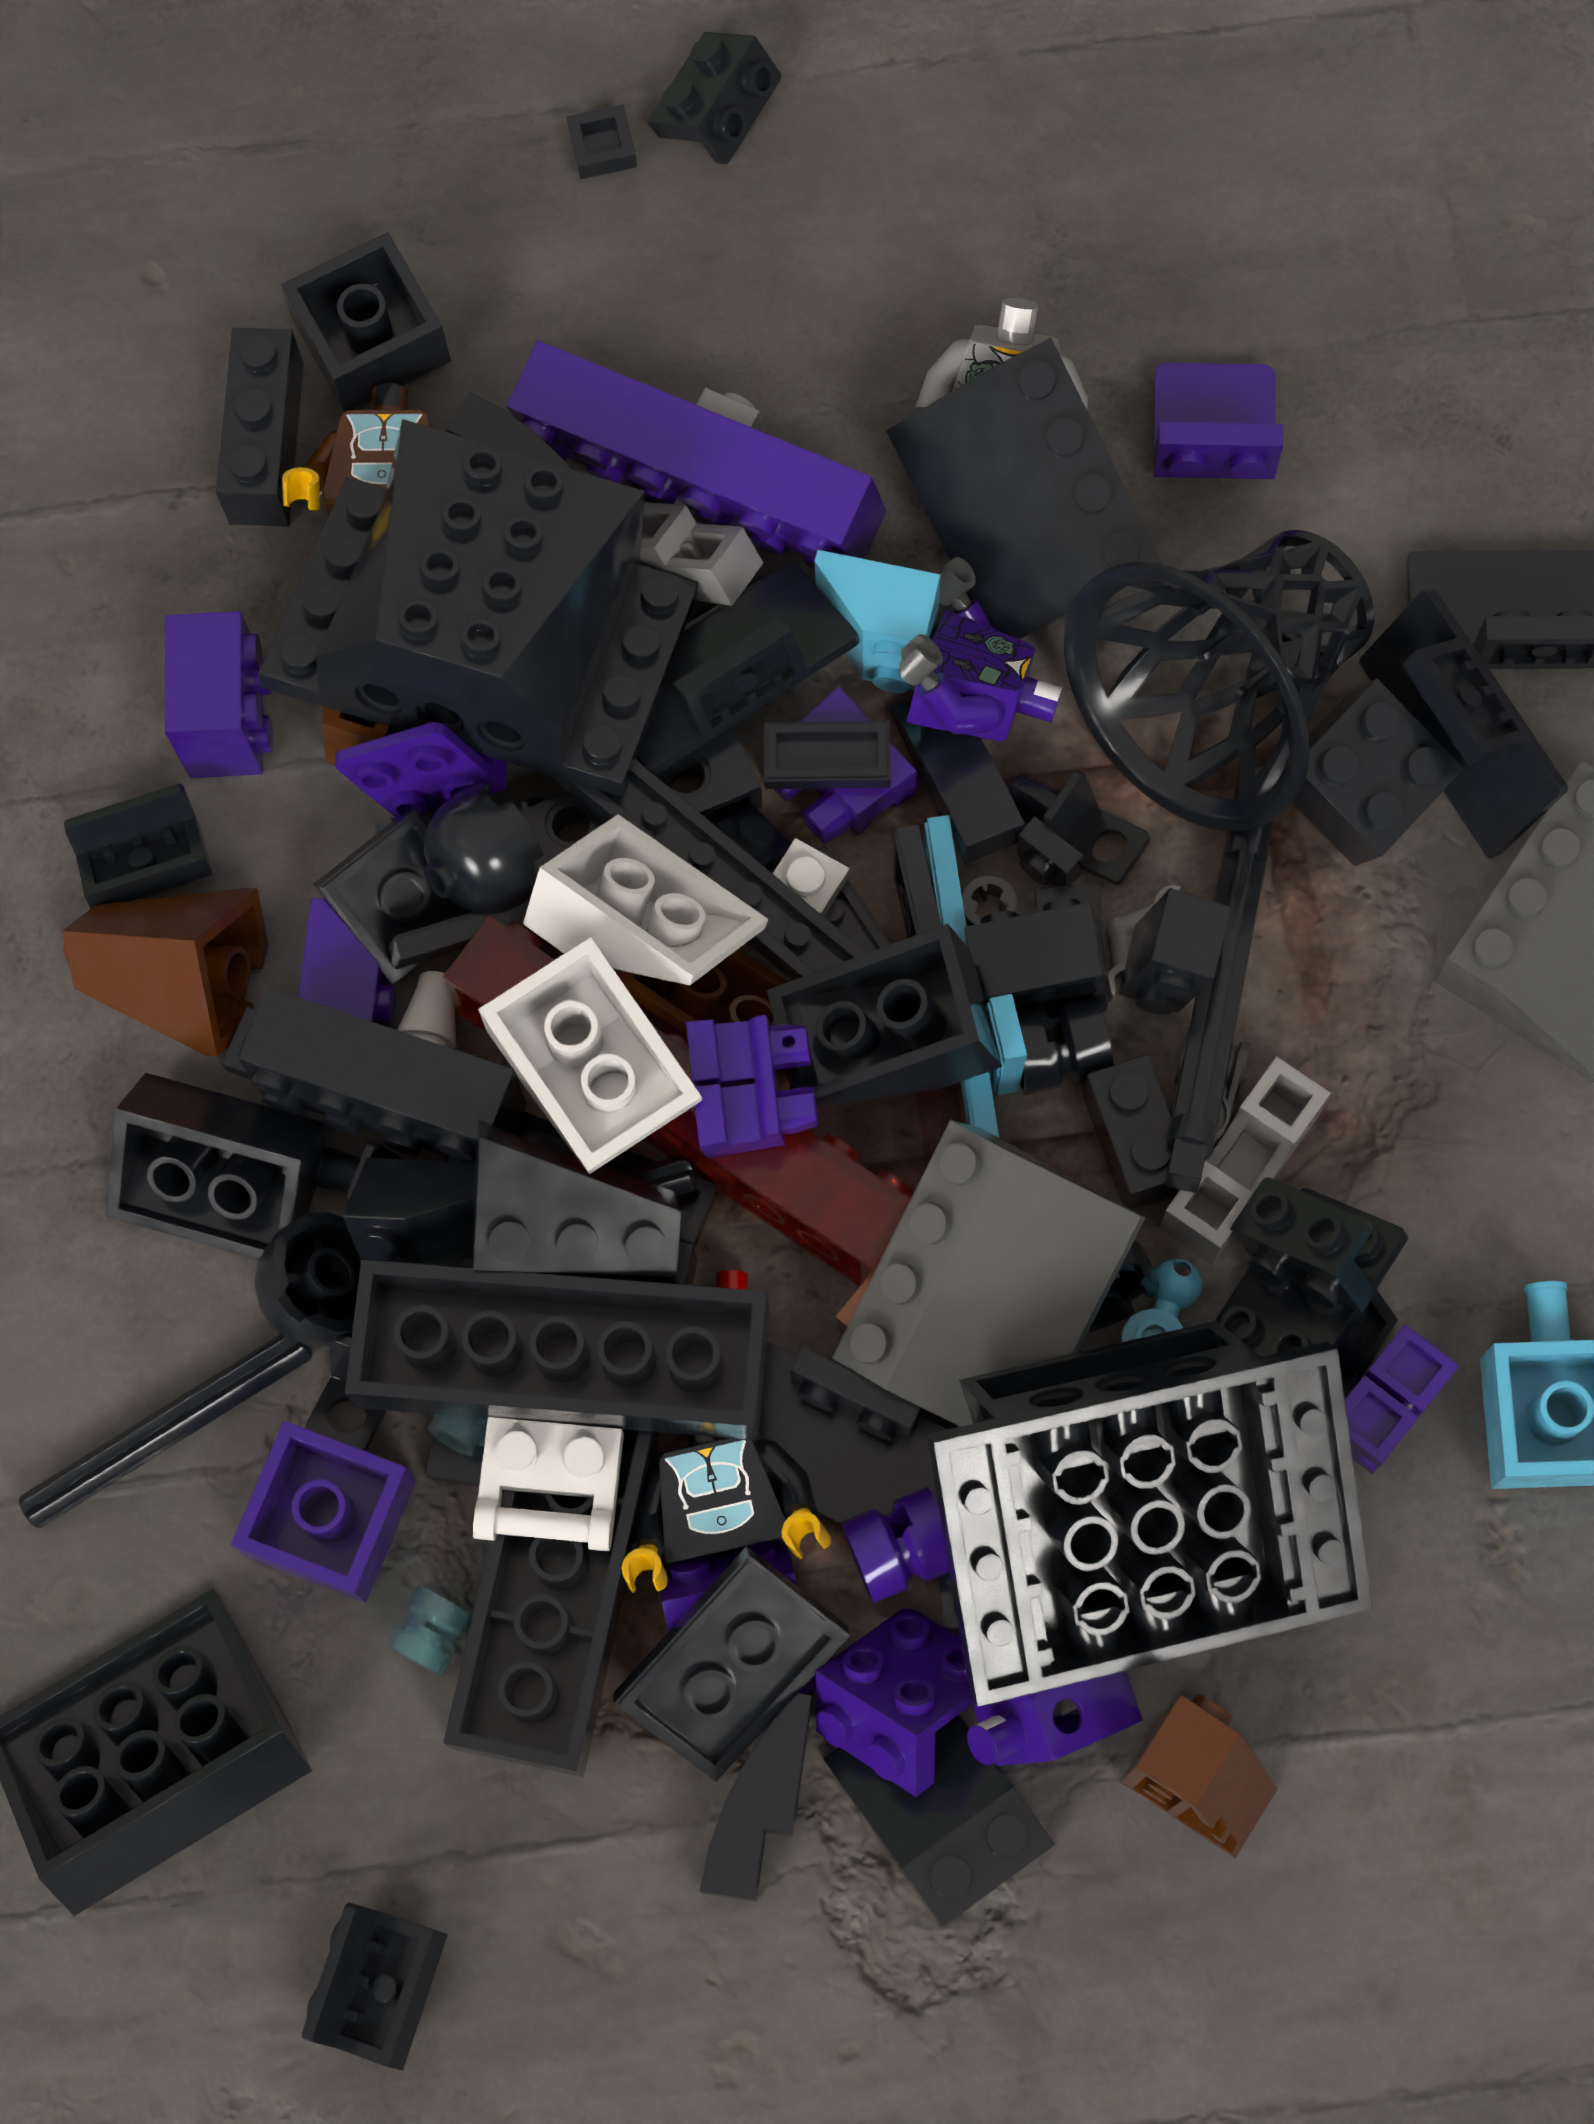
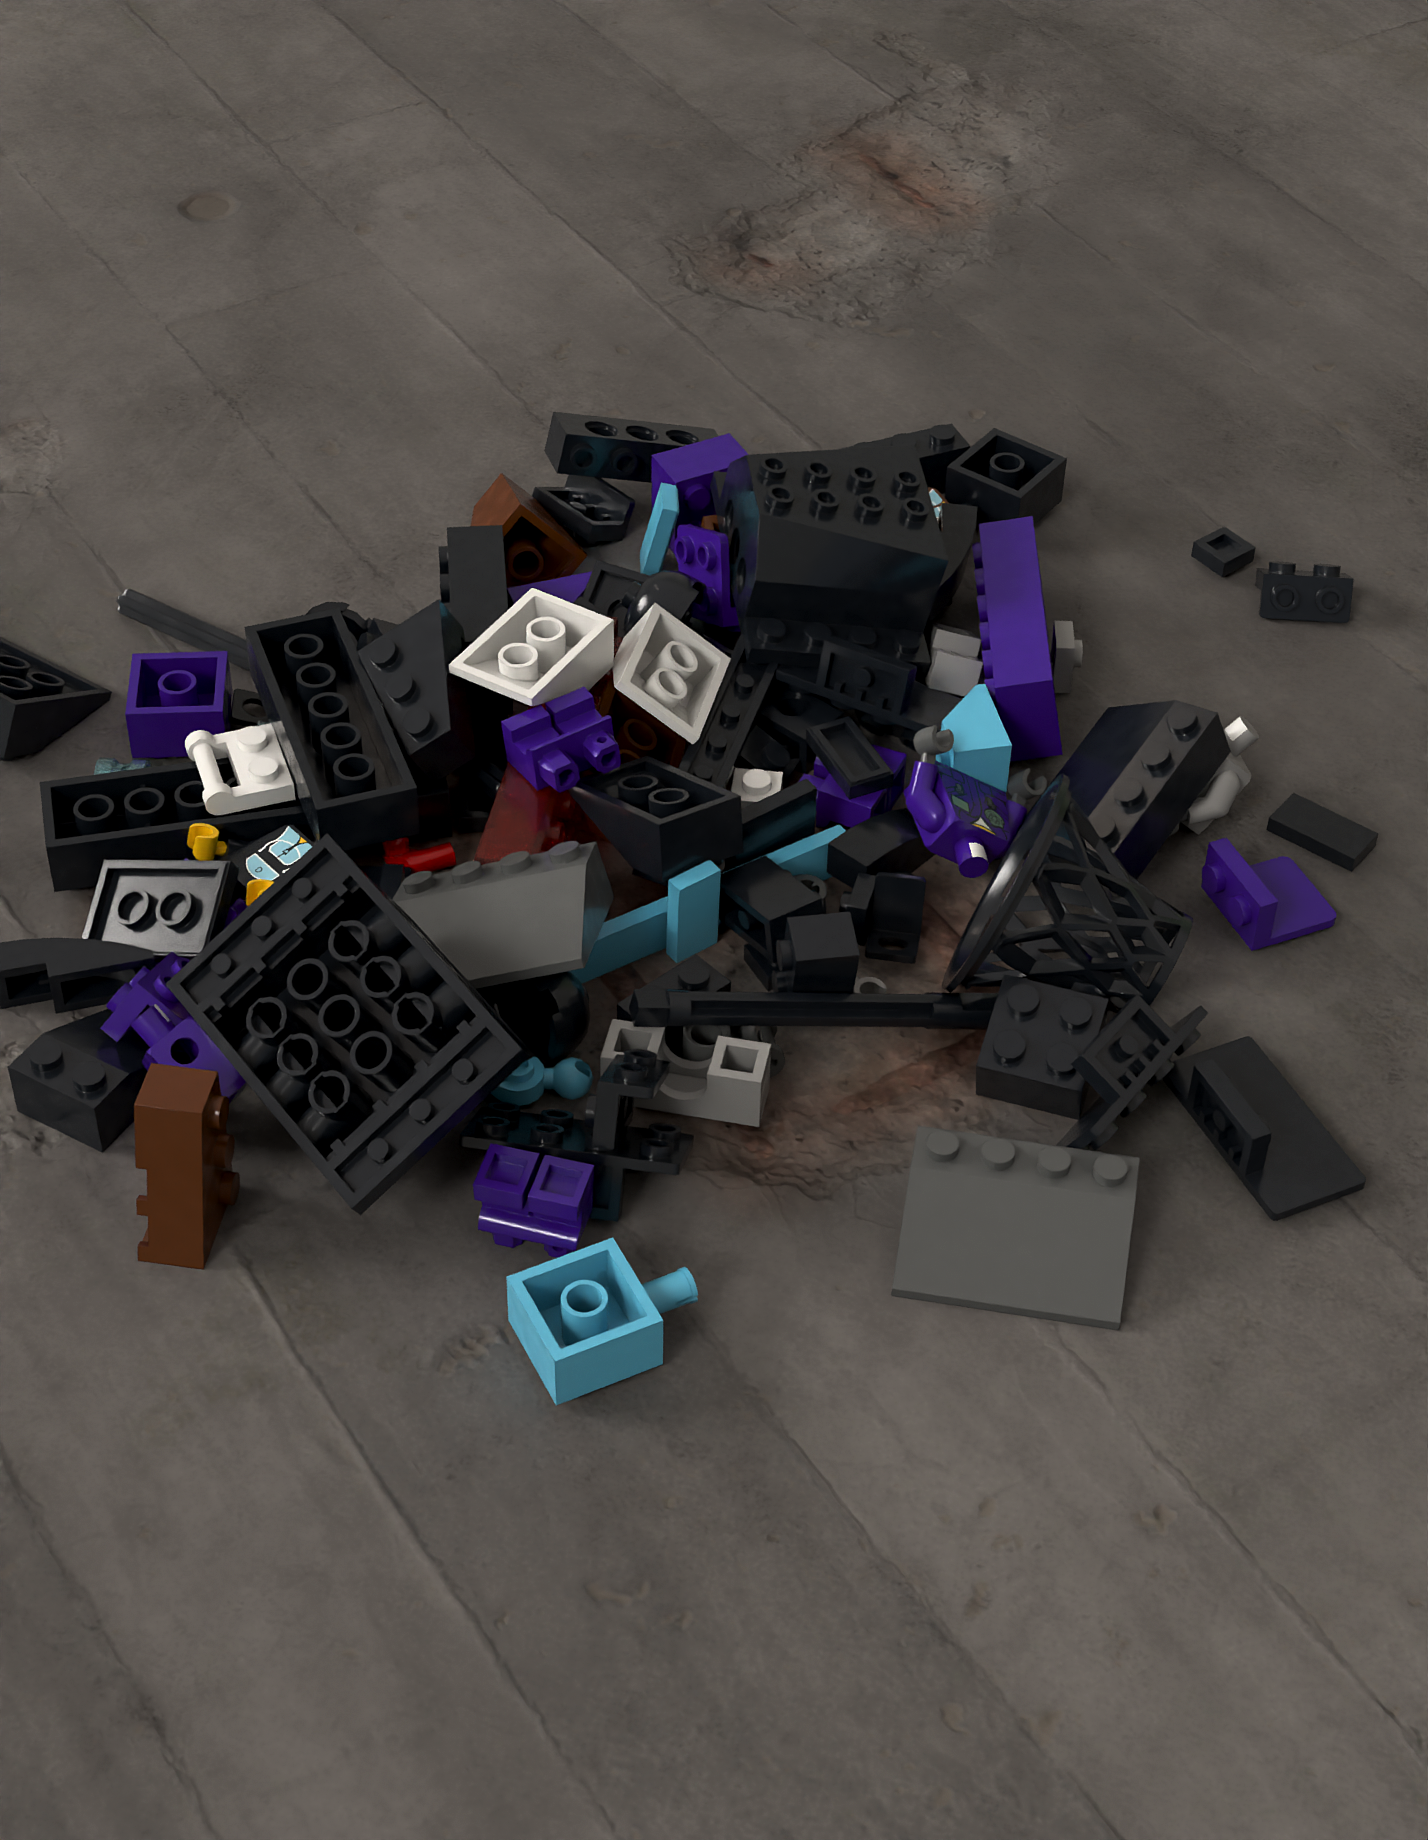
camera: 60 degrees right, 30 degrees down
black slope [105,1072,327,1259] -> none
black wheel [1017,996,1114,1095] -> none
none -> black brick [544,412,718,483]
none -> medium azure tile [640,482,679,575]
none -> black tile [1266,793,1378,872]

